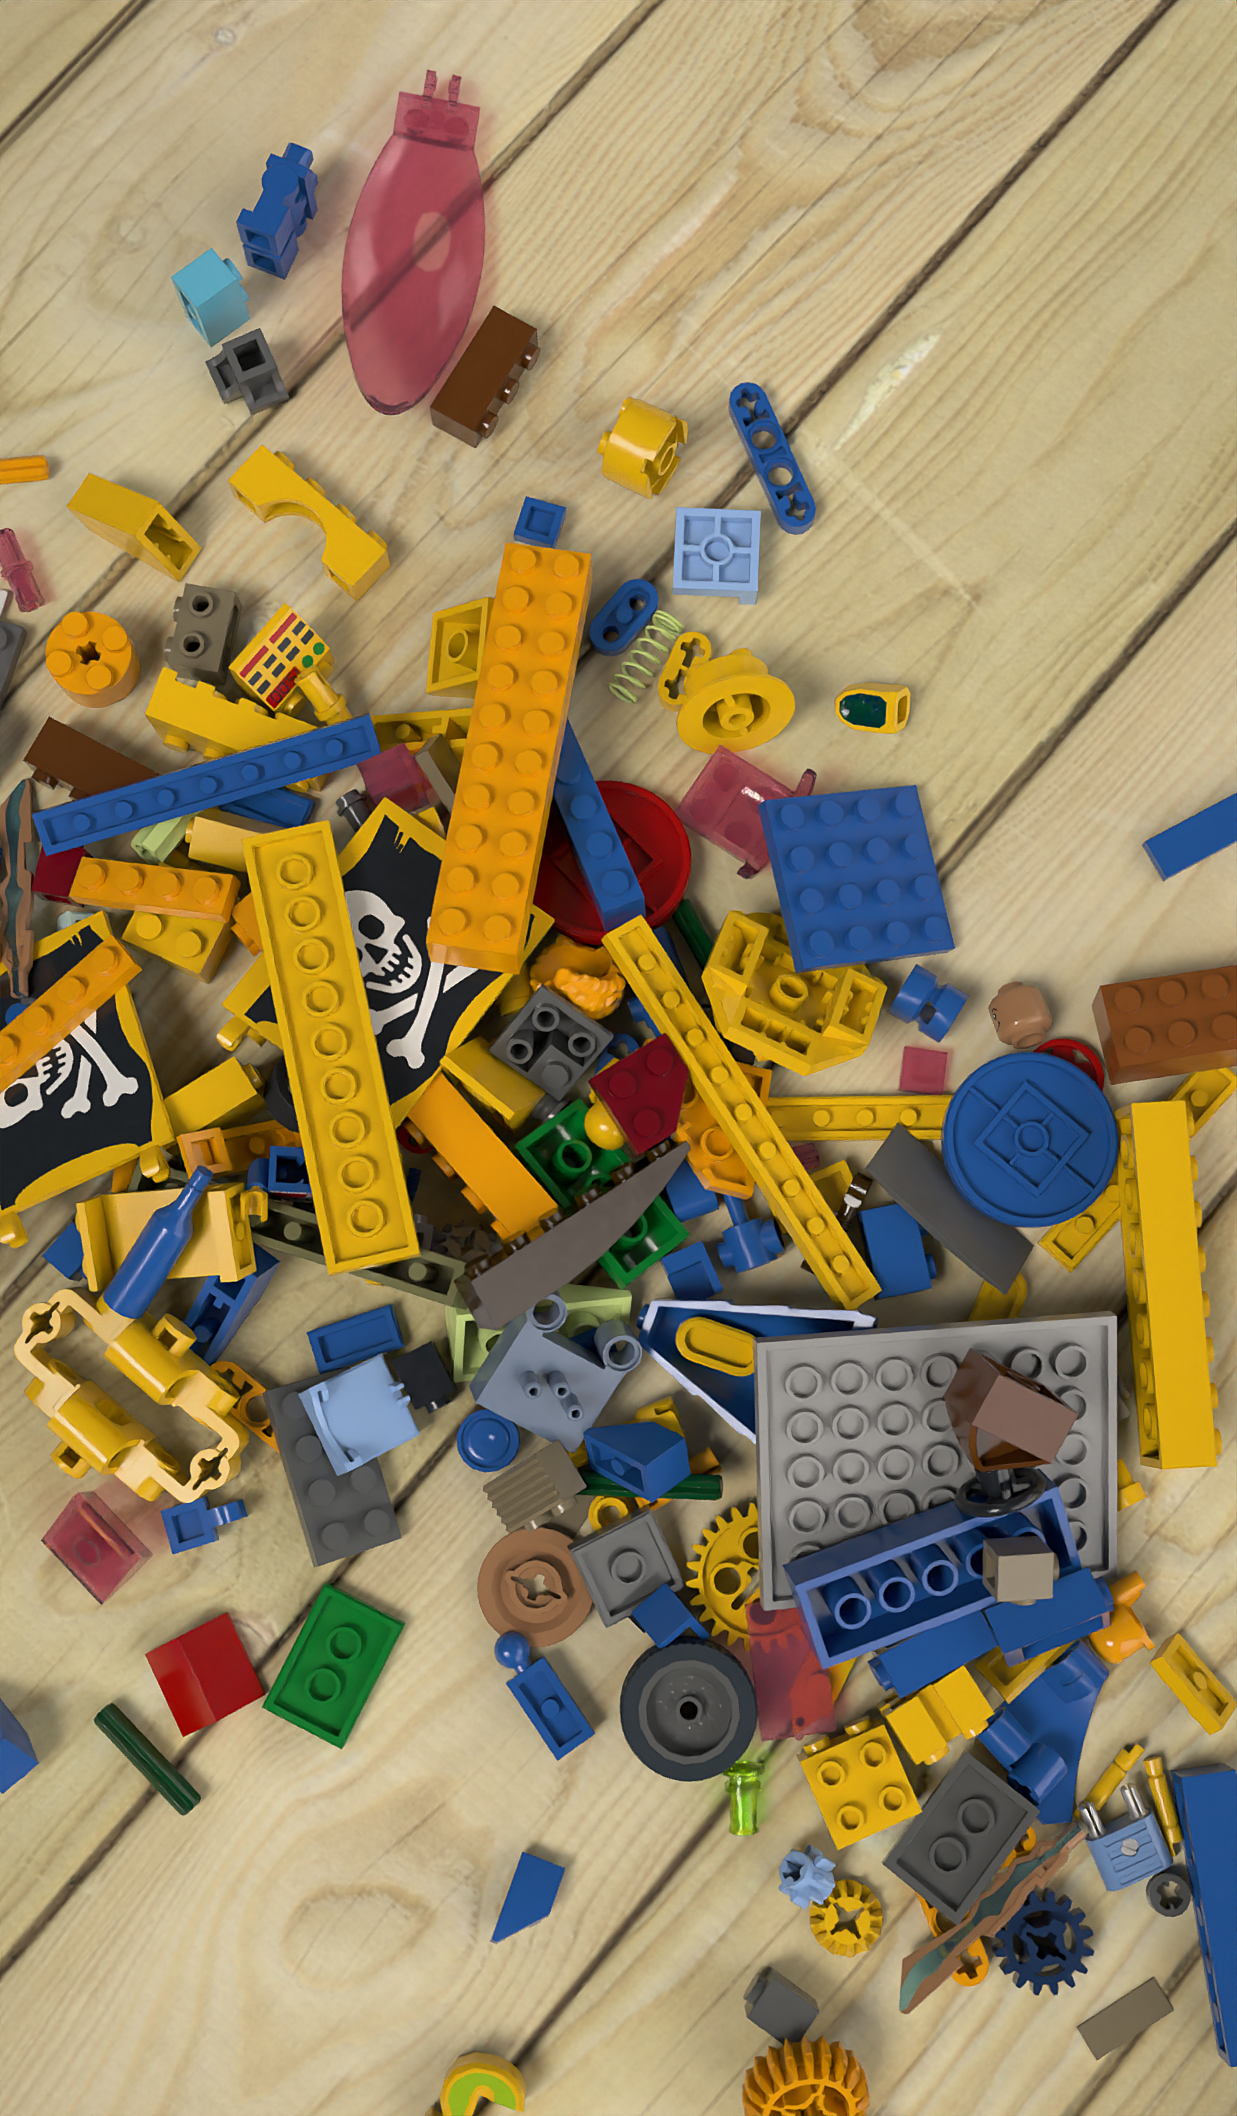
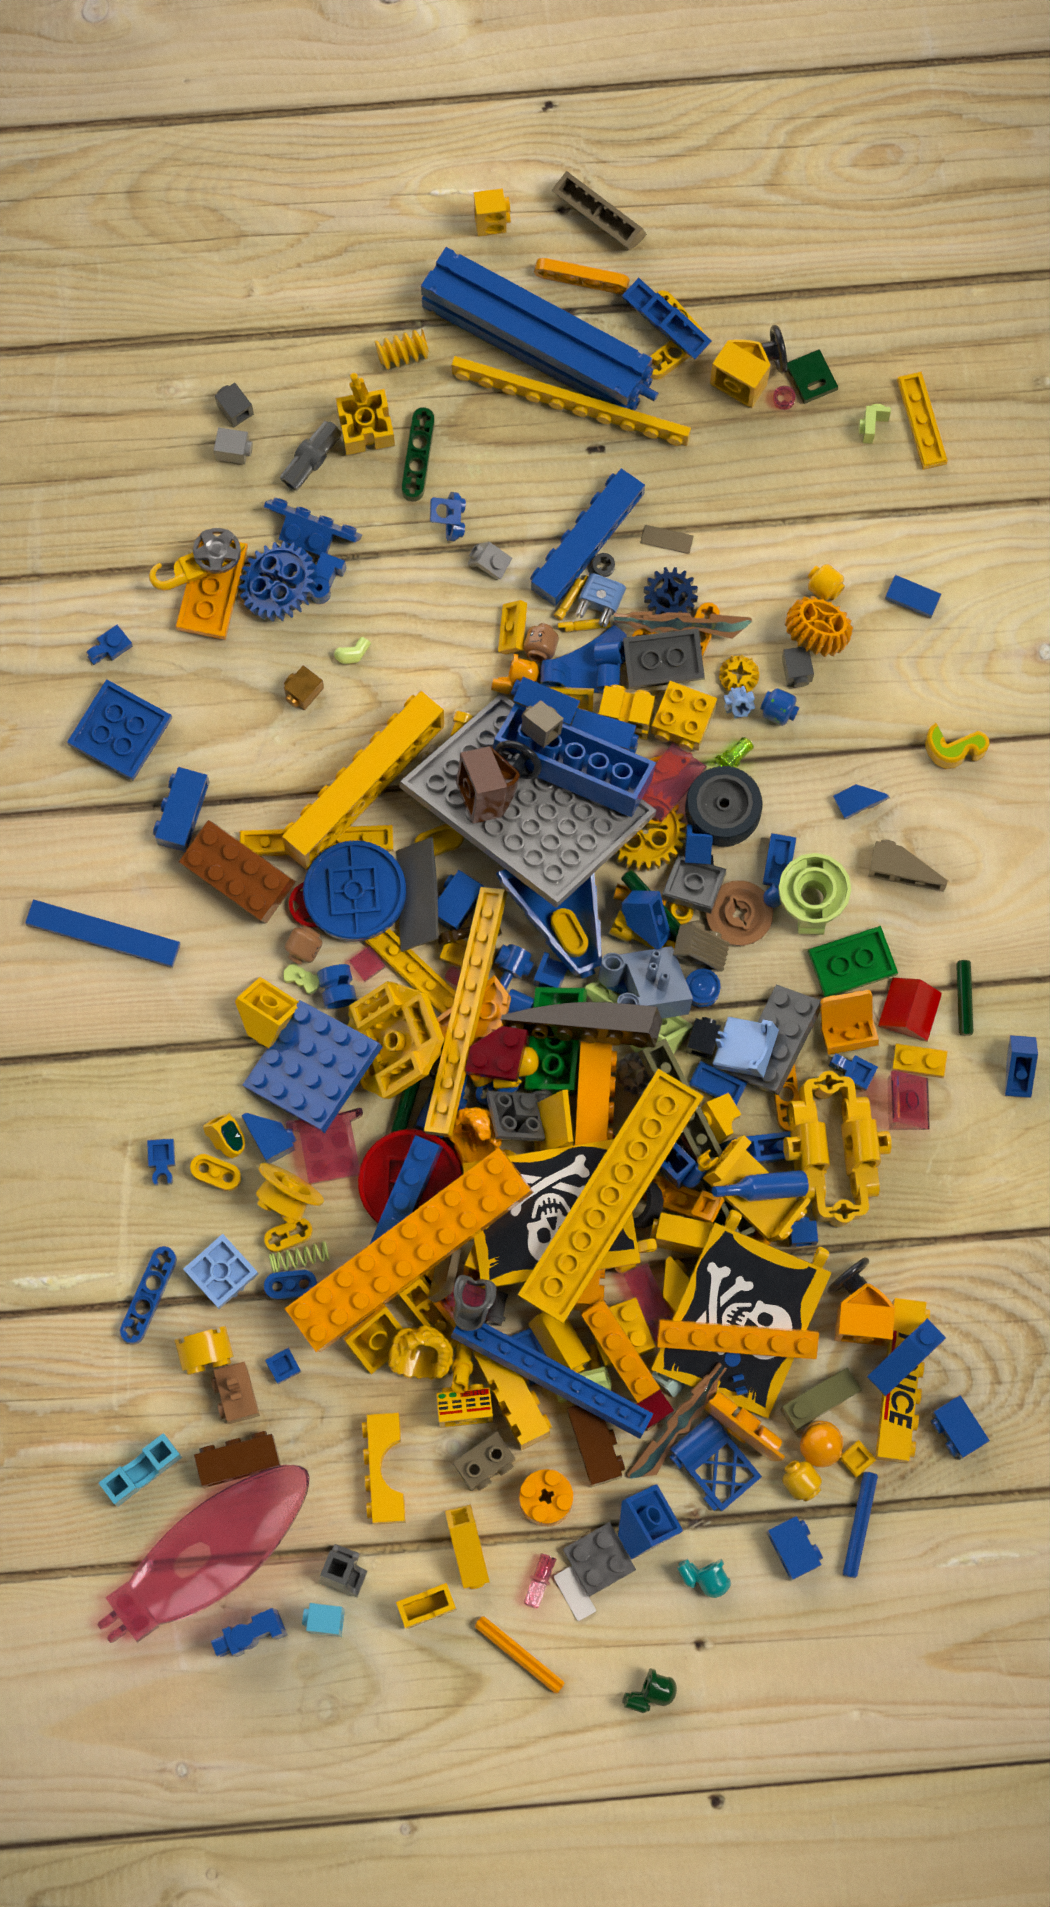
camera: 135 degrees left, 5 degrees down
none -> medium azure arch [99,1433,183,1507]
none -> blue plate [147,1139,176,1186]
none -> yellow plate [190,1154,241,1191]
none -> medium nougat brick [211,1361,260,1424]
none -> yellow slope [235,977,299,1048]
none -> blue slope [242,1113,297,1164]
none -> yellowish green piece [283,963,320,995]
none -> yellow hair [388,1325,453,1380]
none -> yellow brick [396,1583,457,1630]
none -> dark grey piece [453,1275,496,1331]
none -> medium nougat head [523,623,559,663]
none -> clear pink hinge [623,1263,671,1341]
none -> yellow slope [662,1256,690,1314]
none -> yellow brick [700,1093,742,1144]
none -> blue head [760,688,800,726]
none -> yellowish green piece [778,853,851,935]
none -> light orange bracket [820,990,879,1055]
none -> dark tan slope [868,840,948,892]
none -> yellow plate [892,1043,948,1078]

